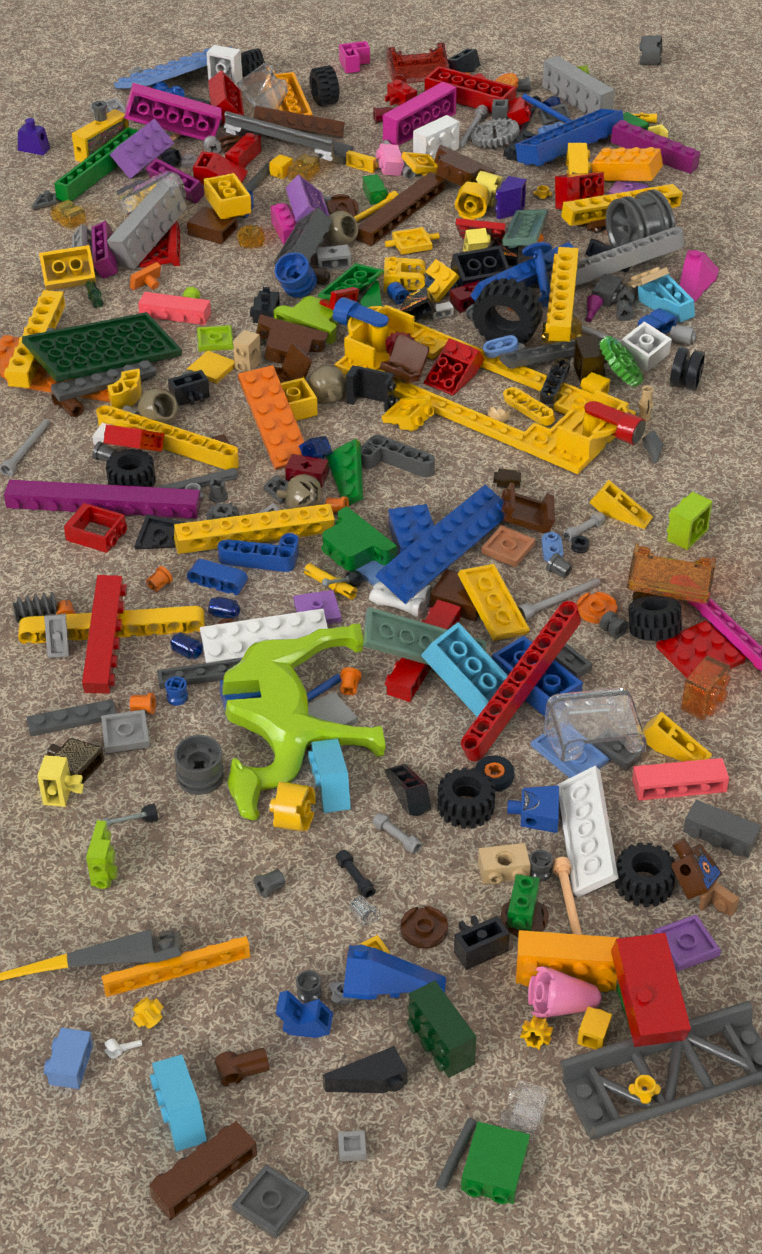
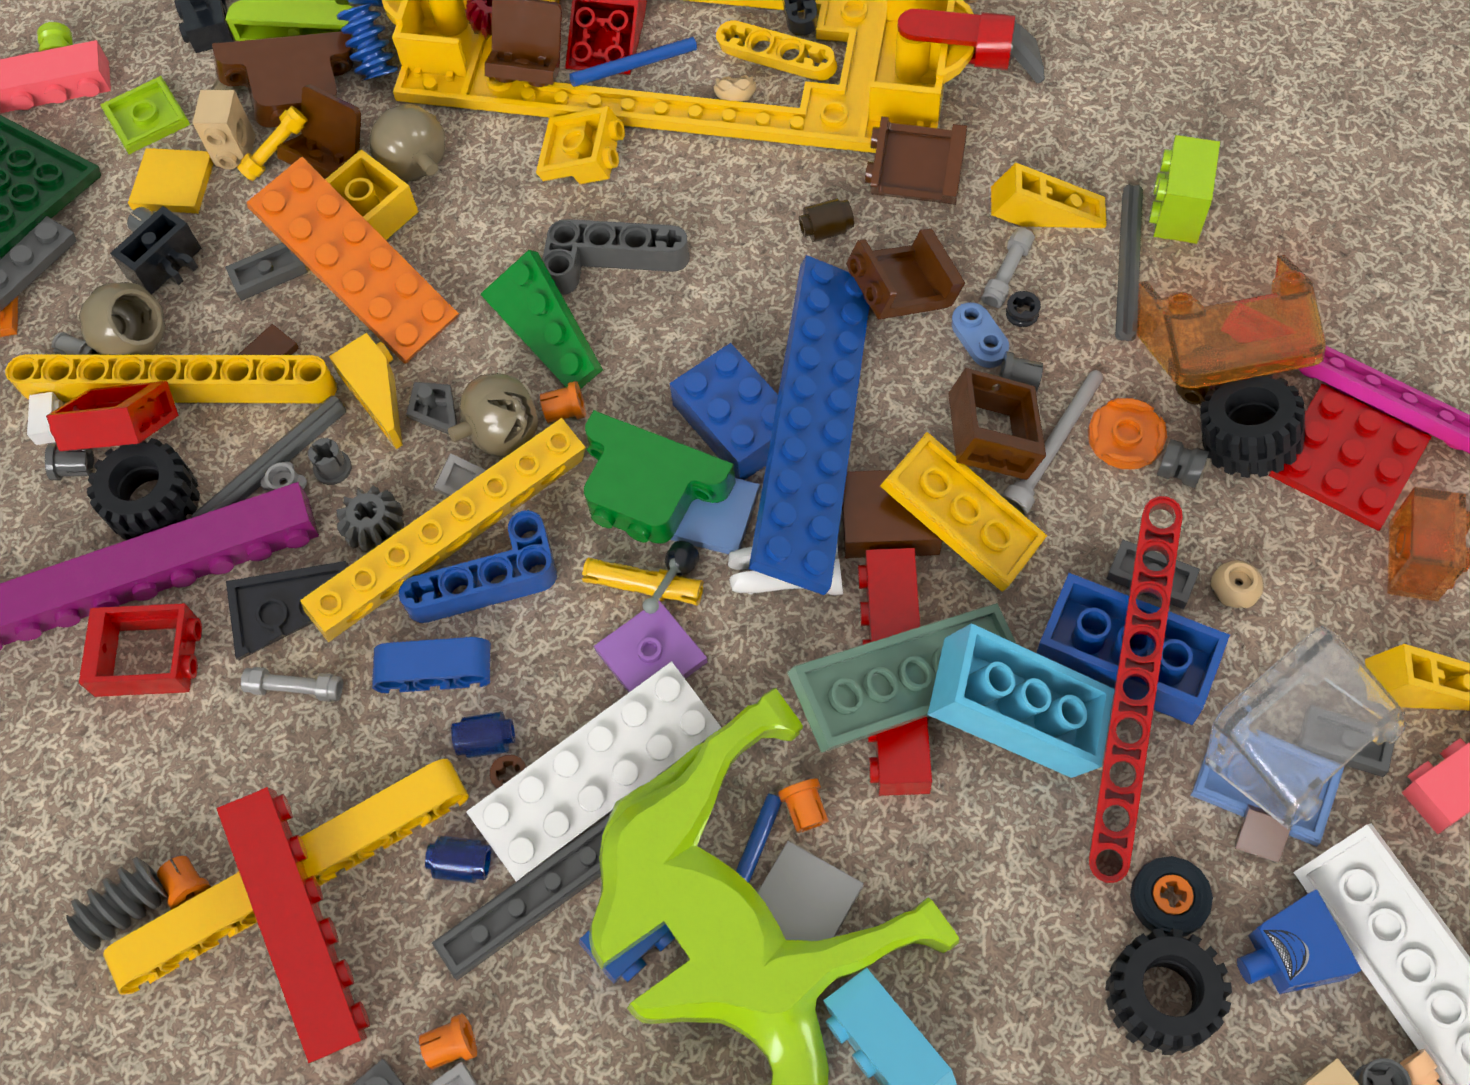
camera: 20 degrees left, 20 degrees up
light grey plate [44,614,69,658] -> none
yellow brick [107,369,142,410] -> none
orange bush [146,566,173,592] -> none
blue wheel [165,676,188,706] -> none
dark red brick [285,454,329,488] -> none
clear blue brick [299,436,333,459] -> none
black panel [346,365,396,412] -> none
black slope [384,764,431,816] -> none
nougat plate [481,525,536,568] -> none
none -> dark grey plate [225,242,308,301]
none -> yellow bar [237,106,308,181]
none -> light grey bar [241,667,344,702]
none -> yellow slope [329,333,402,449]
none -> blue piece [336,3,398,81]
none -> blue bar [569,37,697,87]
none -> reddish brown panel [865,116,967,205]
none -> reddish brown window [948,368,1046,480]
none -> dark grey axle [1115,184,1143,341]
none -> tan plate [1211,560,1264,608]
none -> tile [1235,804,1293,863]

